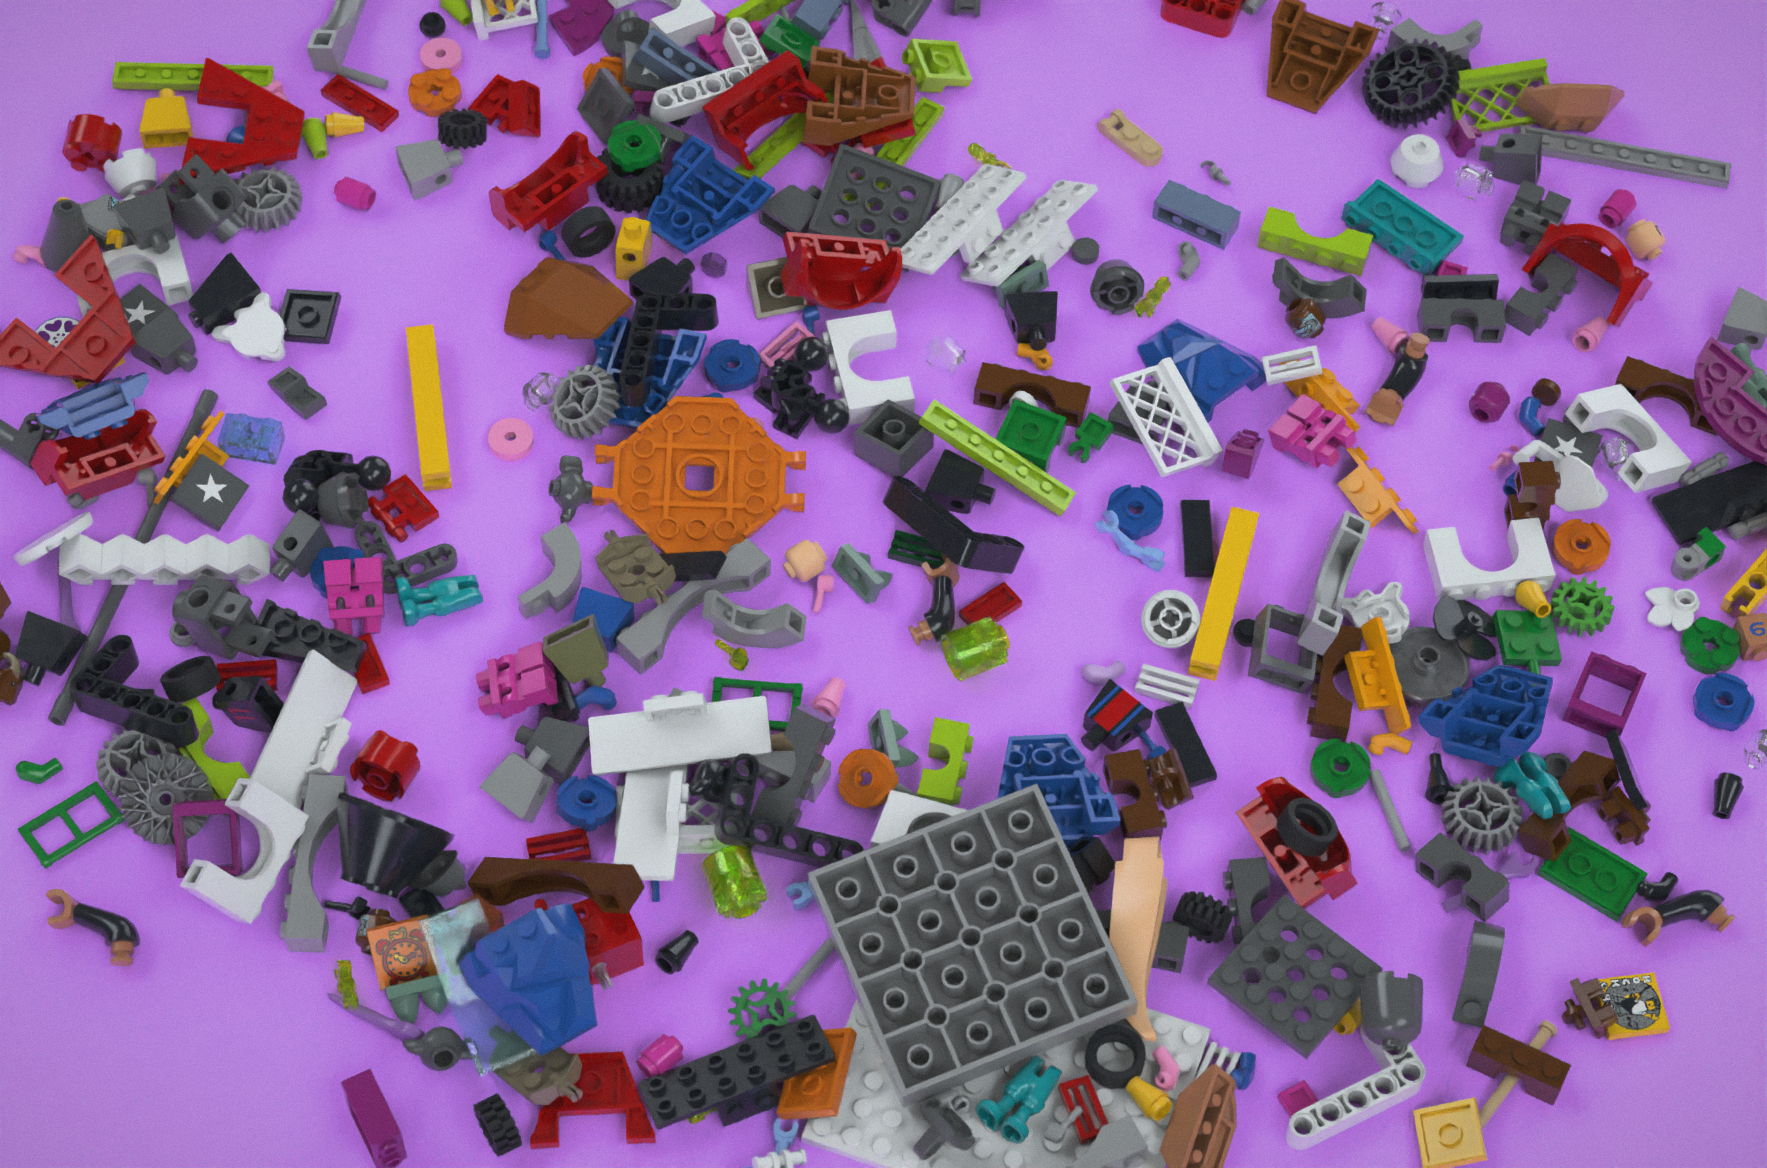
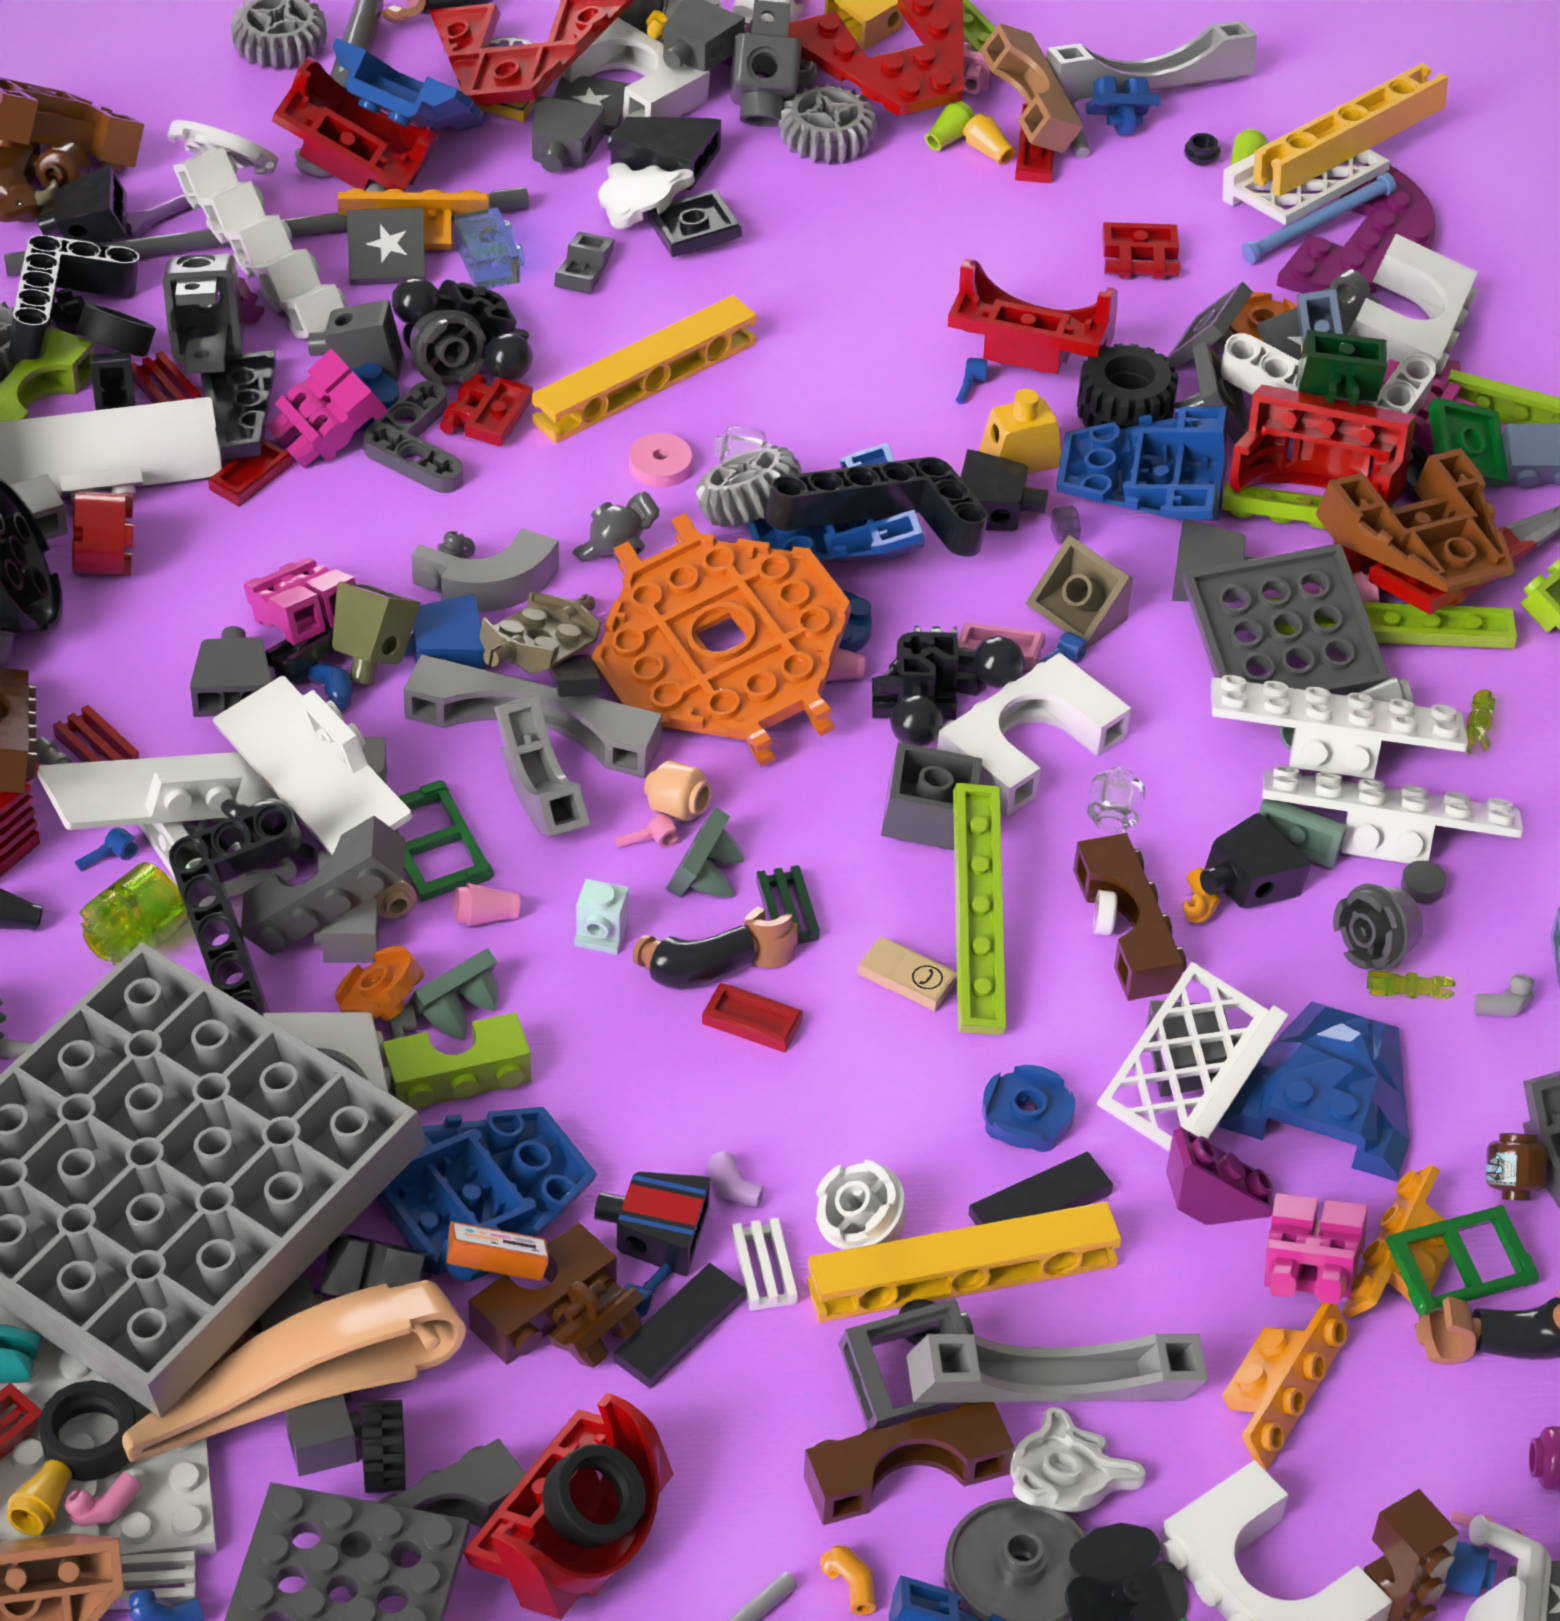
camera: 60 degrees right, 10 degrees down
dark pink brick [334,176,376,210] -> none
light grey torso [395,139,464,200] -> none
teal piece [395,574,483,627] -> none
orange plate [408,68,462,117] -> none
bright pink piece [420,38,463,74] -> none
black tyre [438,109,487,149] -> none
light grey torso [479,745,554,823] -> none
dark orange wedge [503,257,634,339] -> none
red slope [508,79,541,138] -> none
blue plate [556,775,617,832] -> none
black tyre [561,206,616,258] -> none
green plate [607,120,662,172] -> none
blue plate [704,339,760,393] -> none
clear neon green hand [715,639,749,671] -> none
red piece [780,232,902,310] -> none
black beam [882,476,1025,574] -> none
black torso [925,449,996,514] -> none
clear neon green gear [941,617,1010,682] -> none
green panel [995,399,1067,473] -> none
green plate [1068,412,1115,464] -> none
light blue piece [1095,510,1165,572] -> none
white tile [1262,345,1323,386] -> none
green plate [1310,738,1371,798] -> none
light orange bracket [1344,617,1411,735] -> none
none -> dark grey arm [437,531,475,558]
none -> orange slope [446,1221,549,1281]
none -> light aqua brick [574,879,629,955]
none -> tan tile [857,936,957,1011]
none -> medium nougat arch [980,23,1084,153]
none -> blue hips [1086,76,1160,136]
none -> dark green brick [1298,330,1387,406]
none -> green window [1385,1205,1539,1316]

